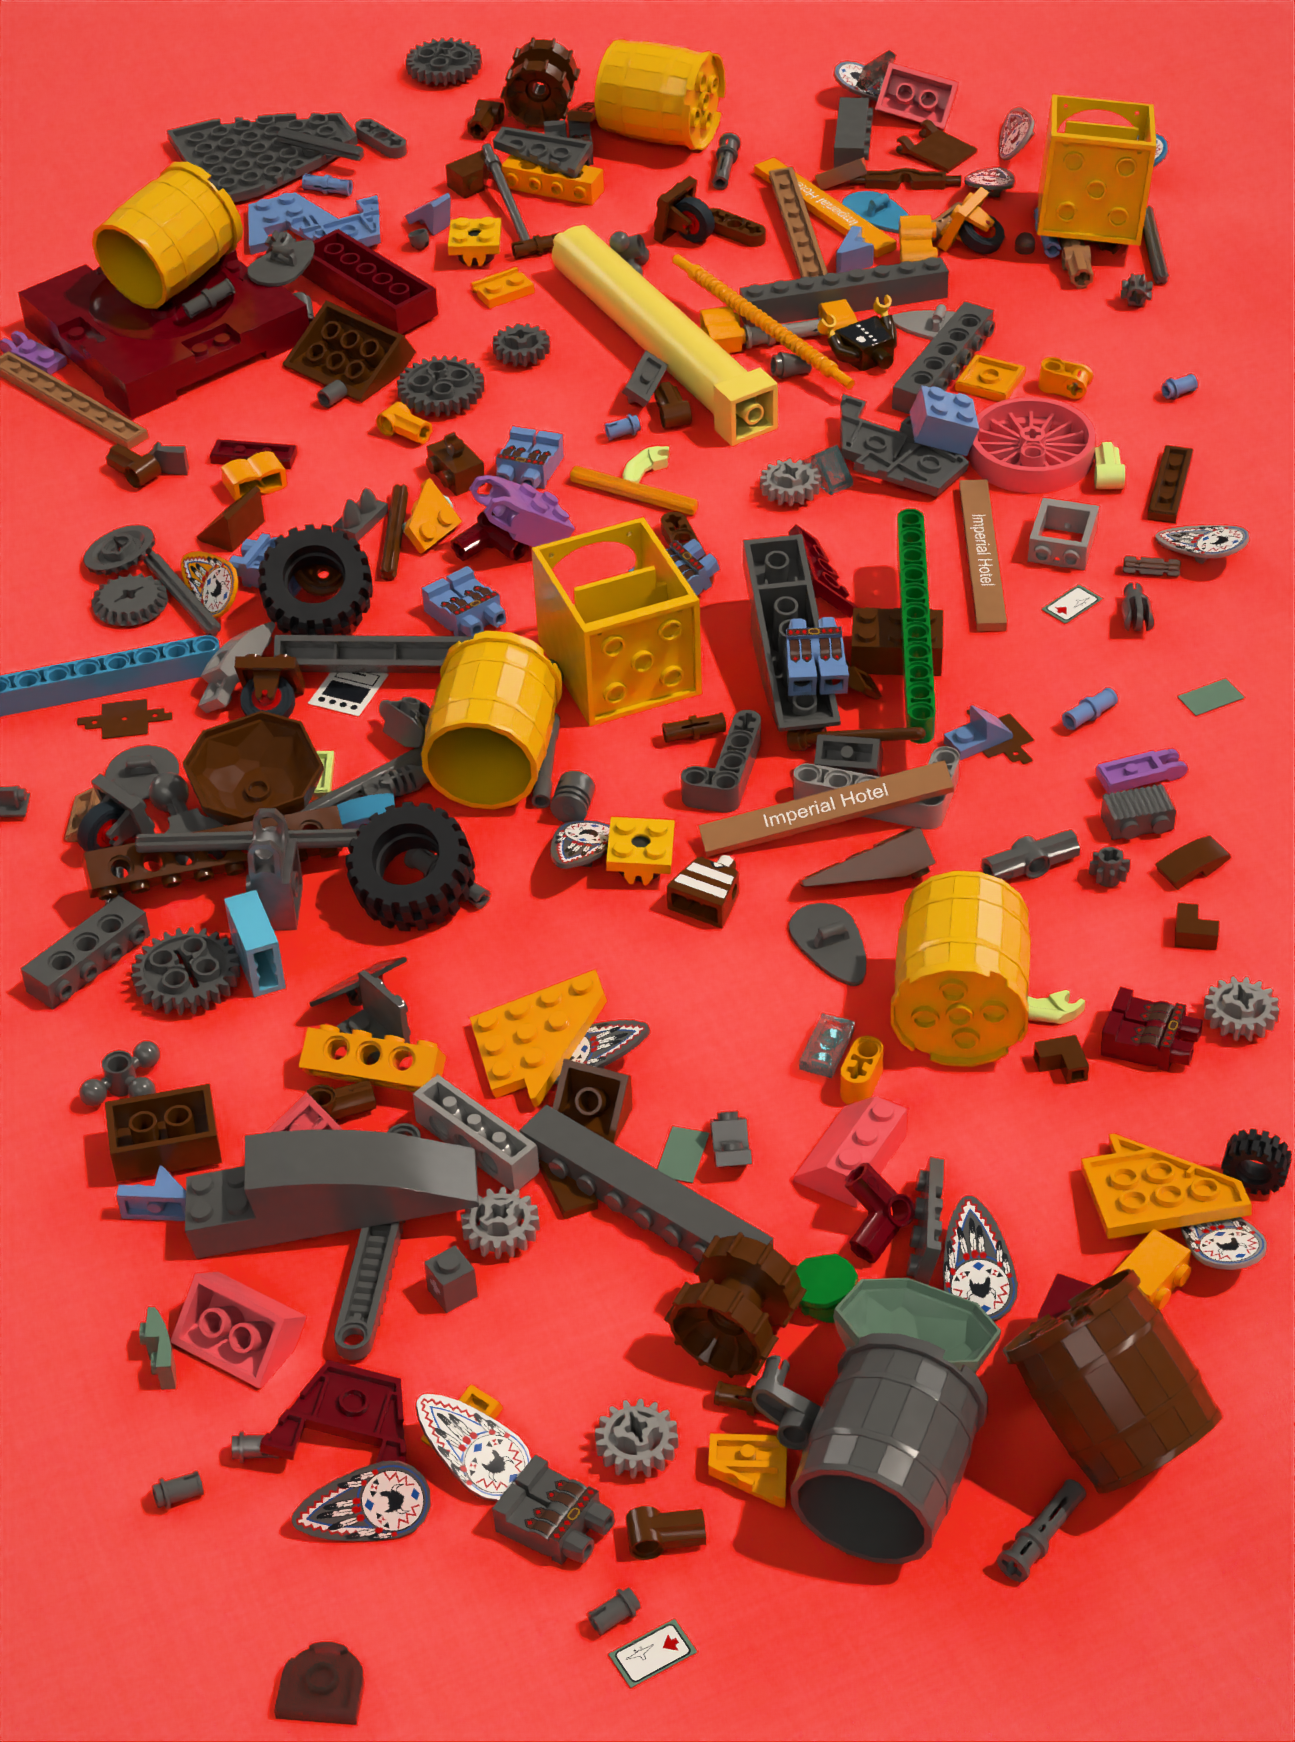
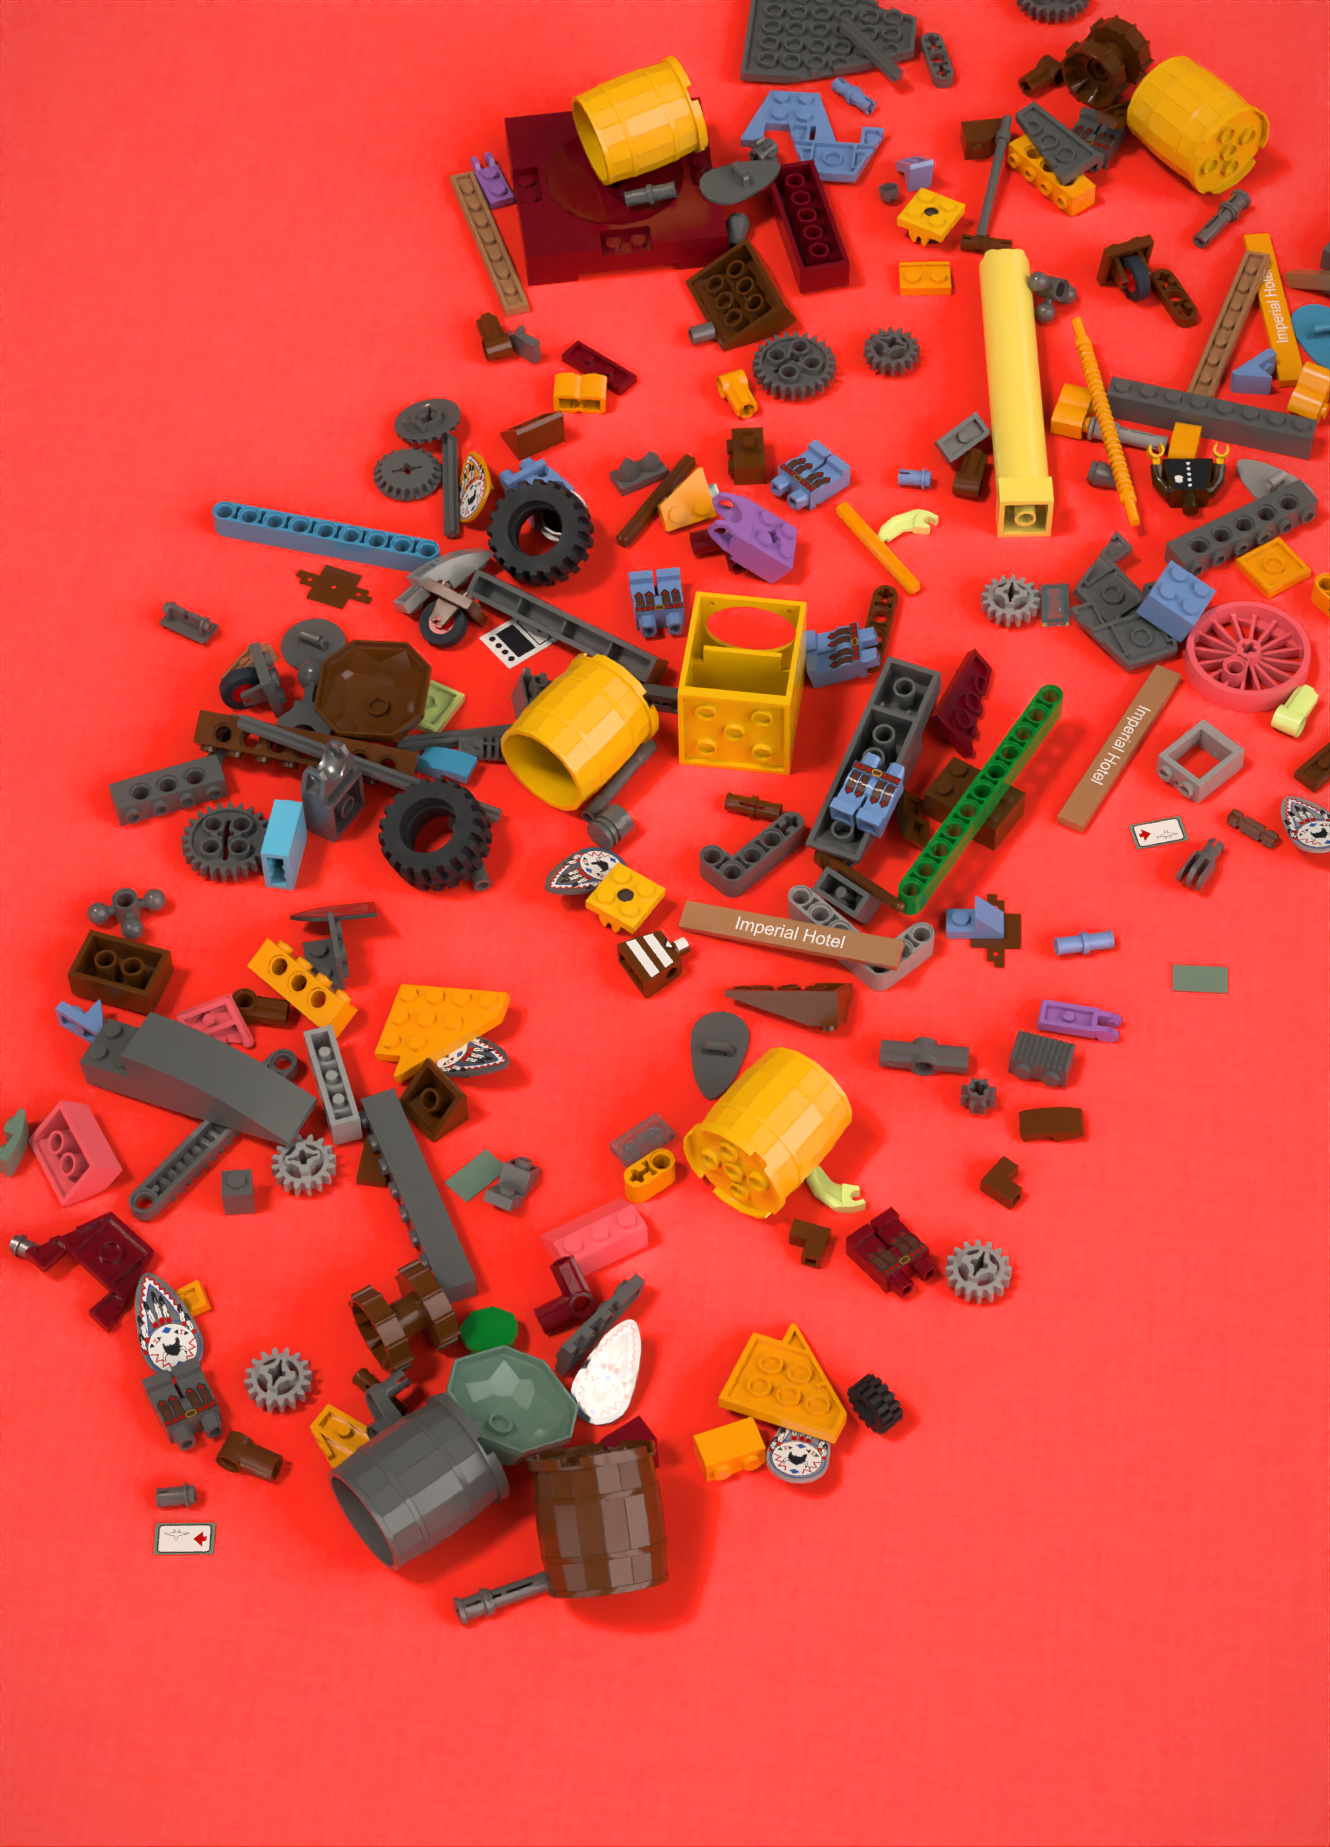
camera: 30 degrees right, 10 degrees up
shield [292,1461,431,1541] -> none

